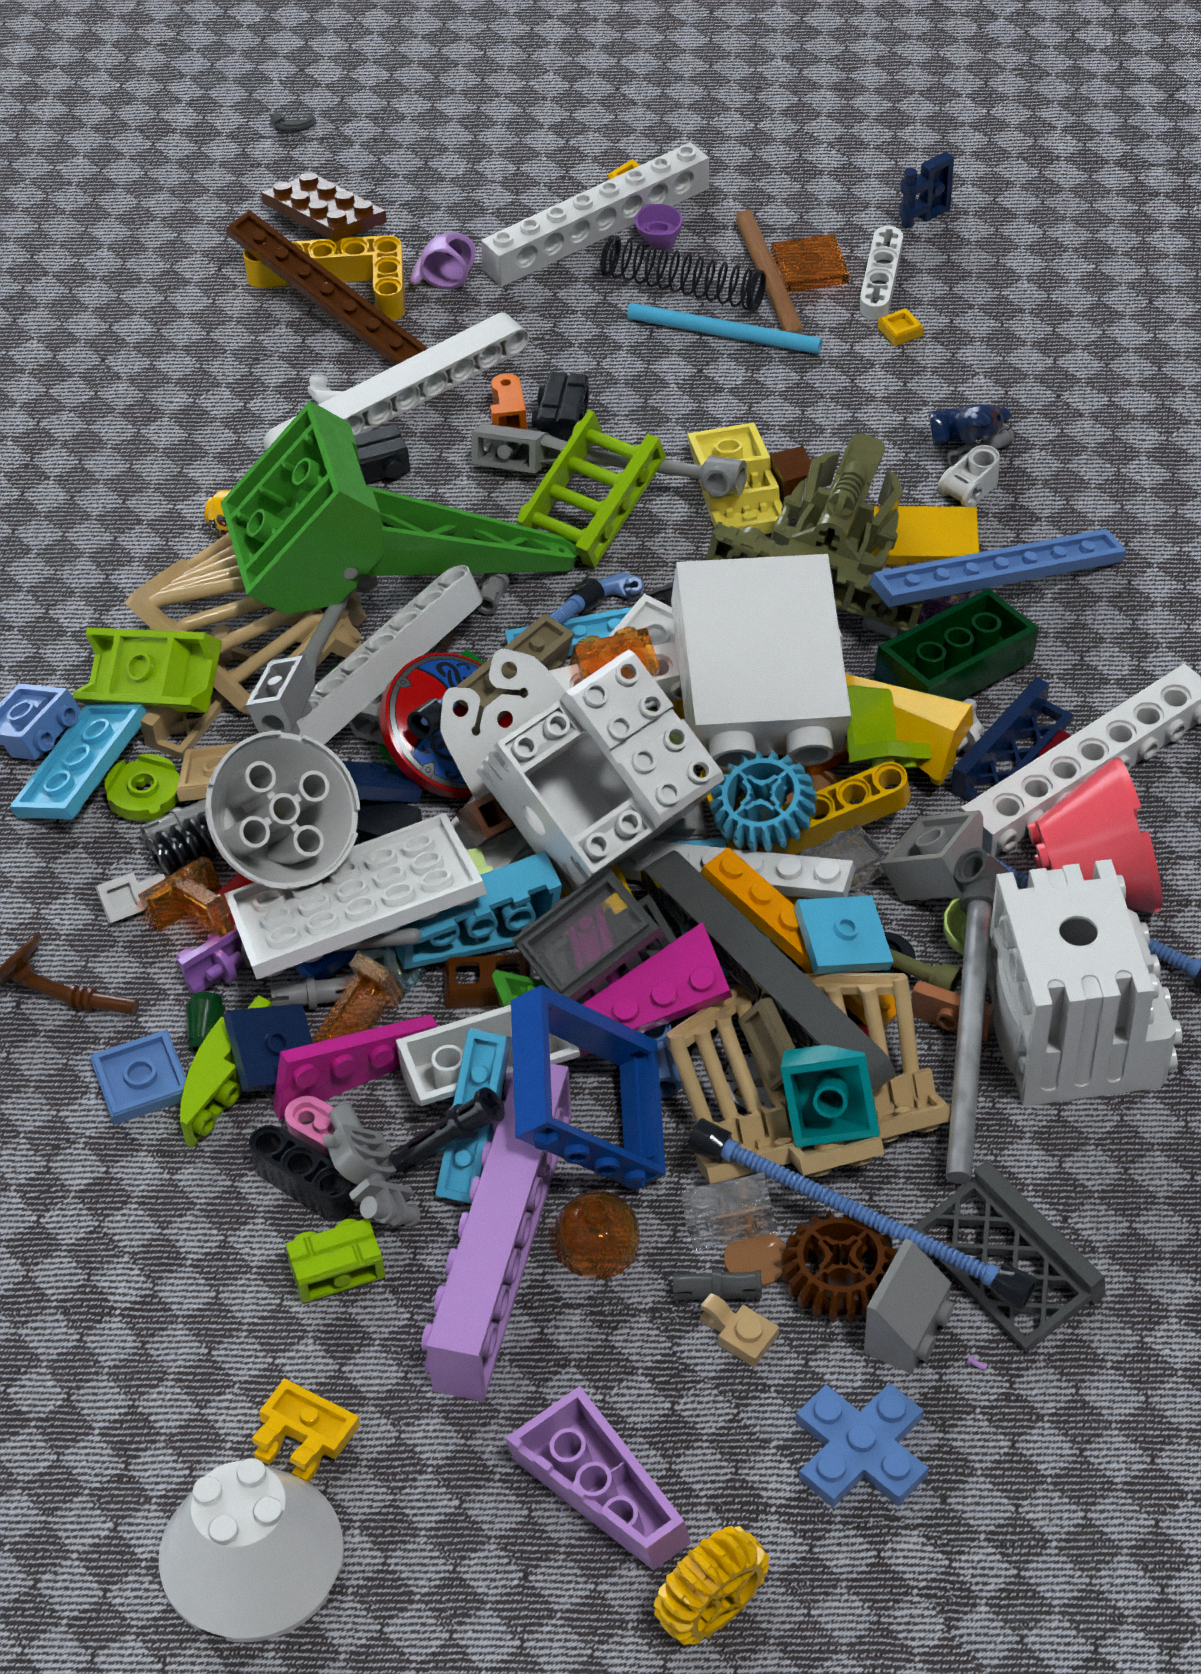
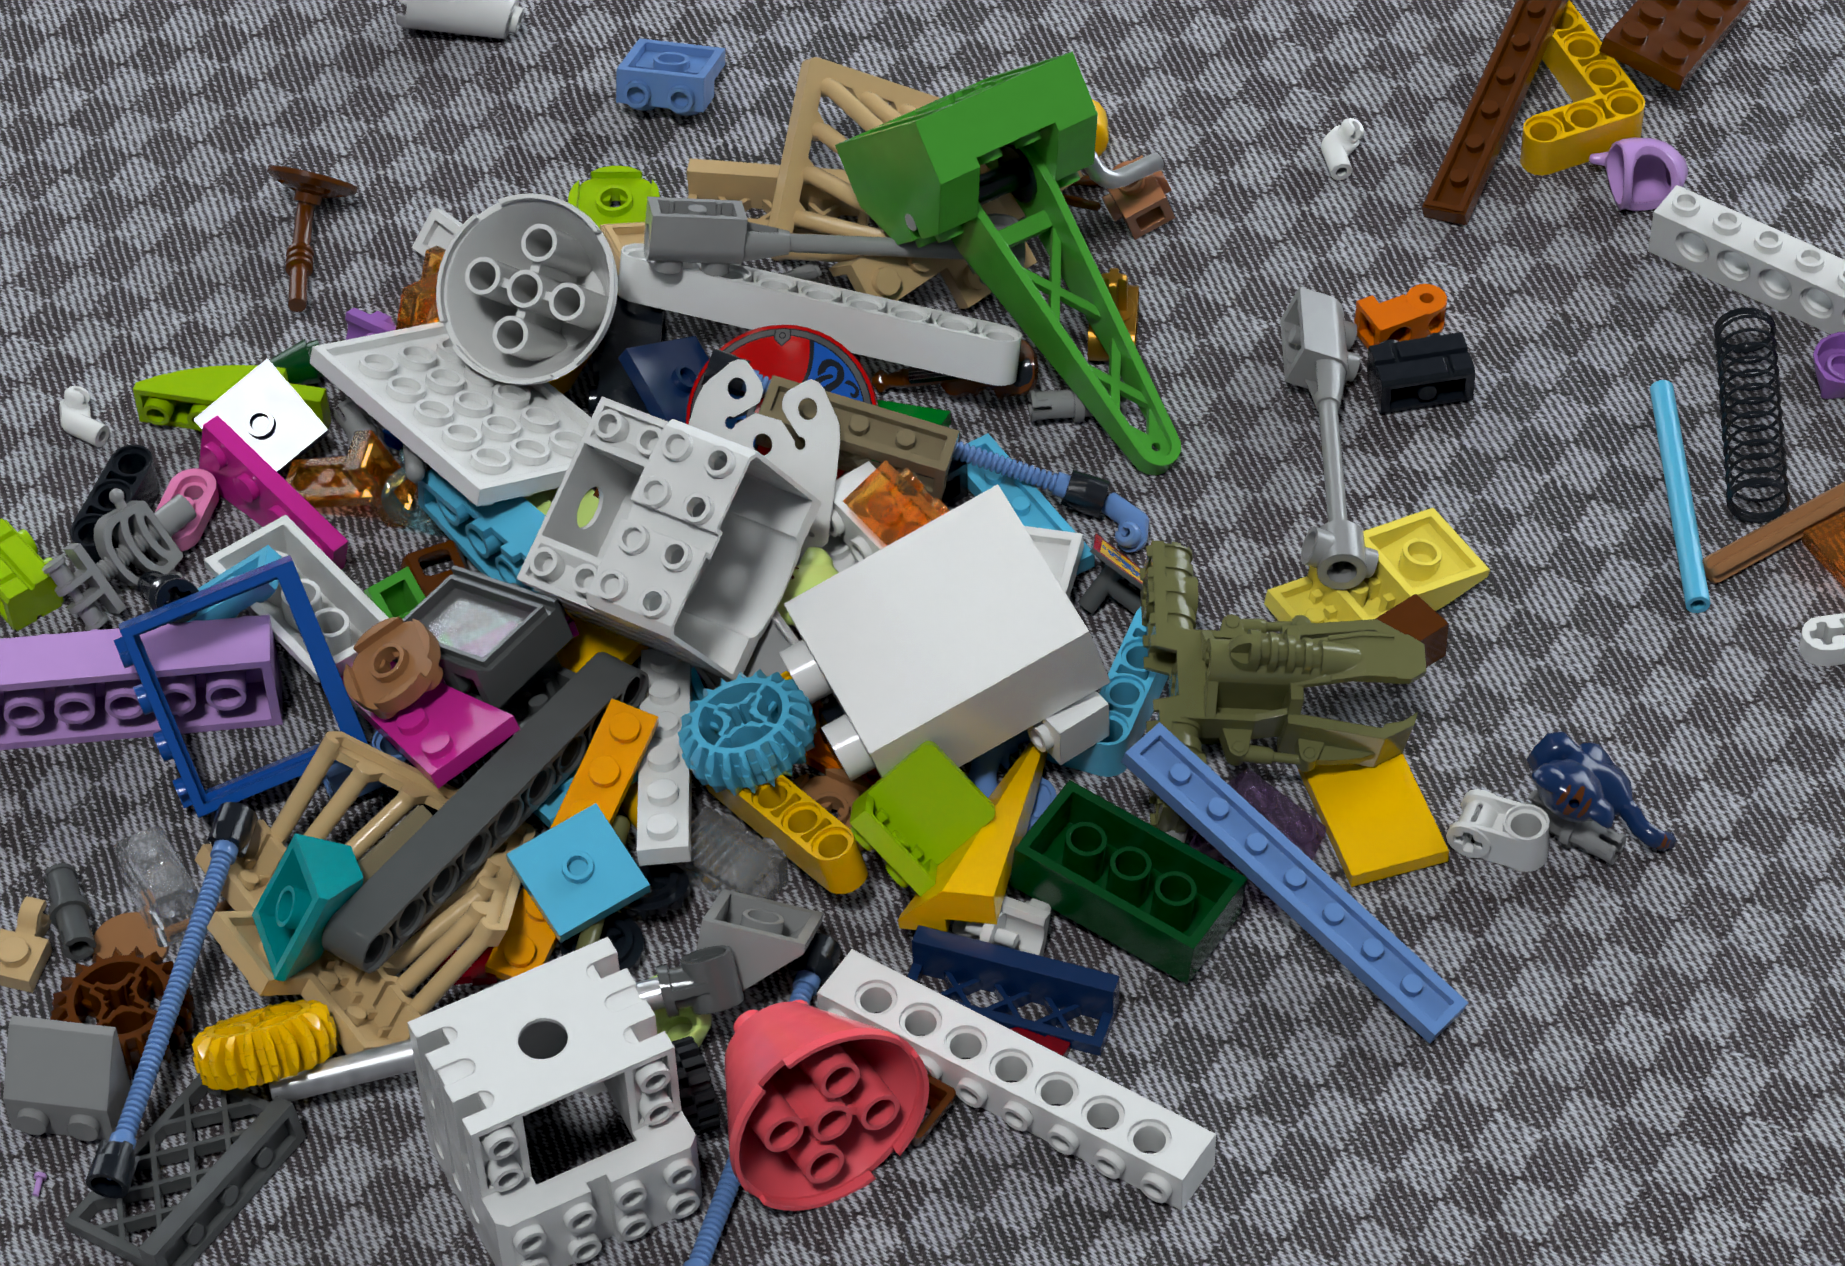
camera: 70 degrees right, 0 degrees up
medium azure plate [9,703,147,819] -> none
lime piece [73,627,222,713] -> none
medium blue tile [89,1029,186,1125] -> none
white beam [263,312,529,450] -> none
black brick [354,424,410,485] -> none
lime fence [516,410,666,569] -> none
clear orange cylinder [555,1190,640,1279] -> none
yellow tile [877,308,924,346] -> none
none -> white arm [59,386,110,447]
none -> yellow gear [192,999,337,1091]
none -> medium nougat plate [343,617,443,719]

